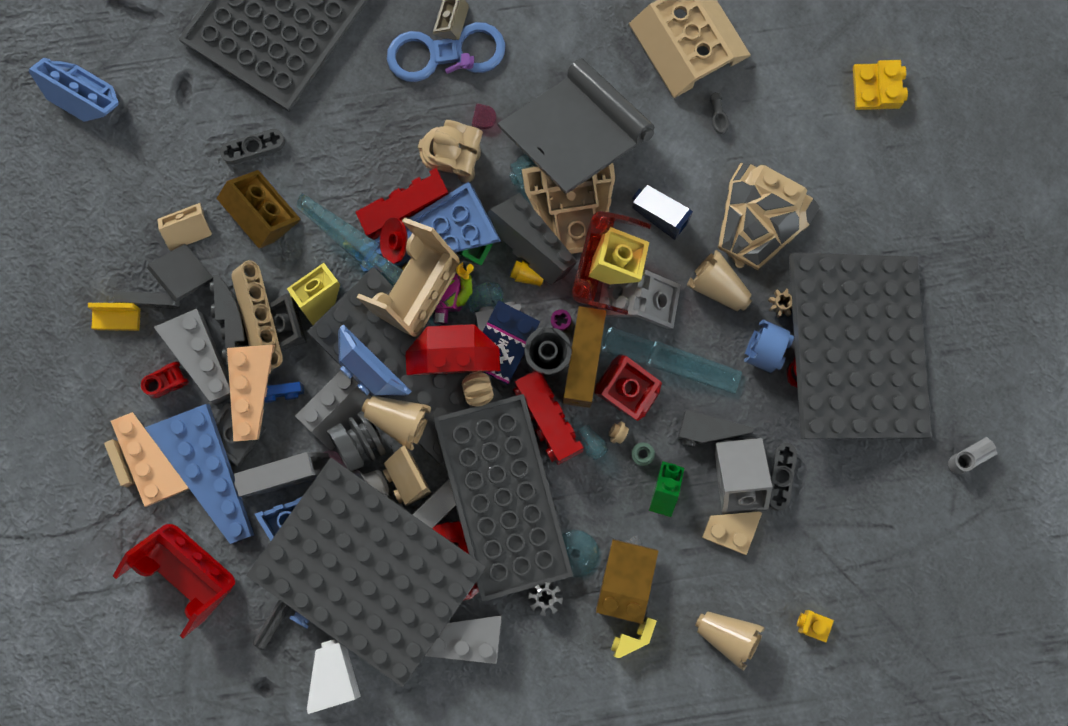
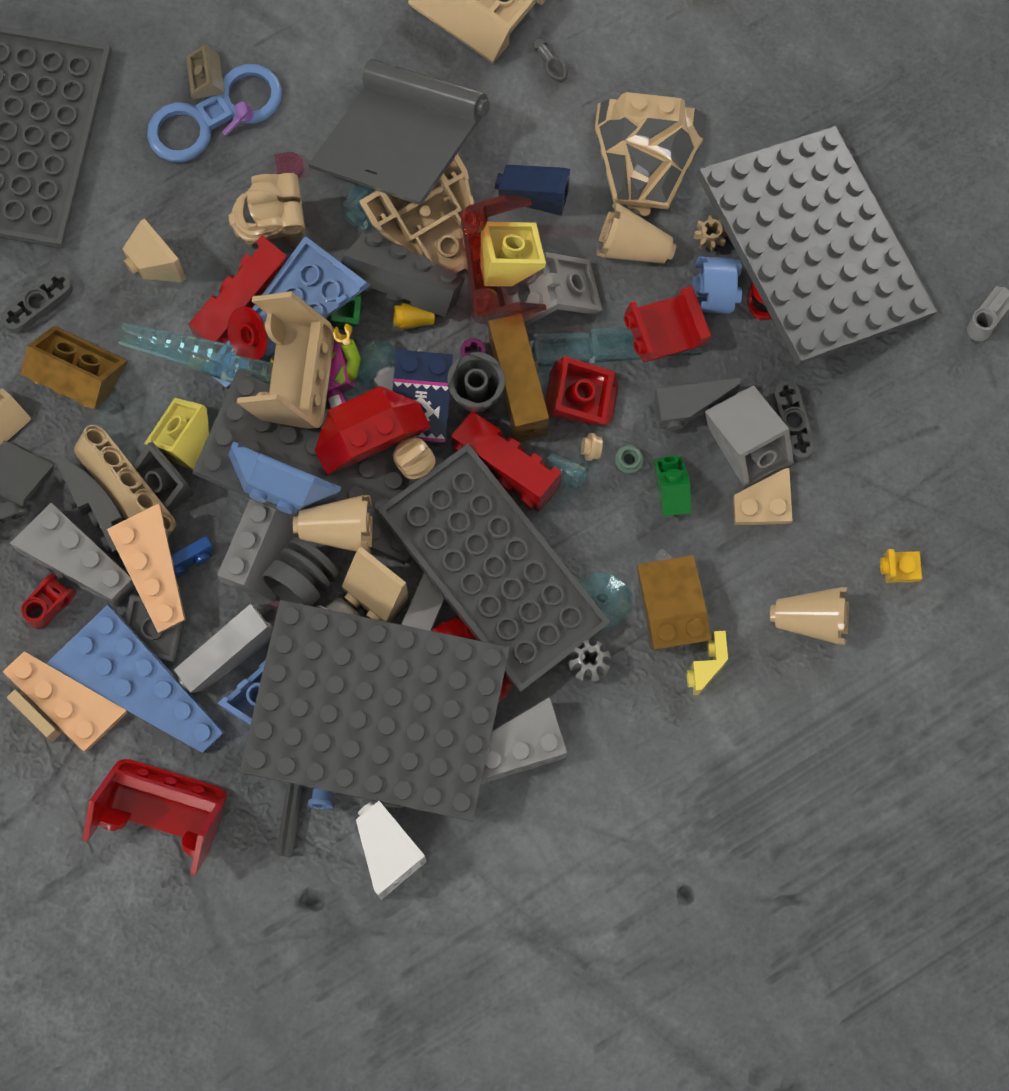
camera: 25 degrees left, 5 degrees down
none -> tan slope [122,218,186,282]
none -> red panel [624,286,711,363]

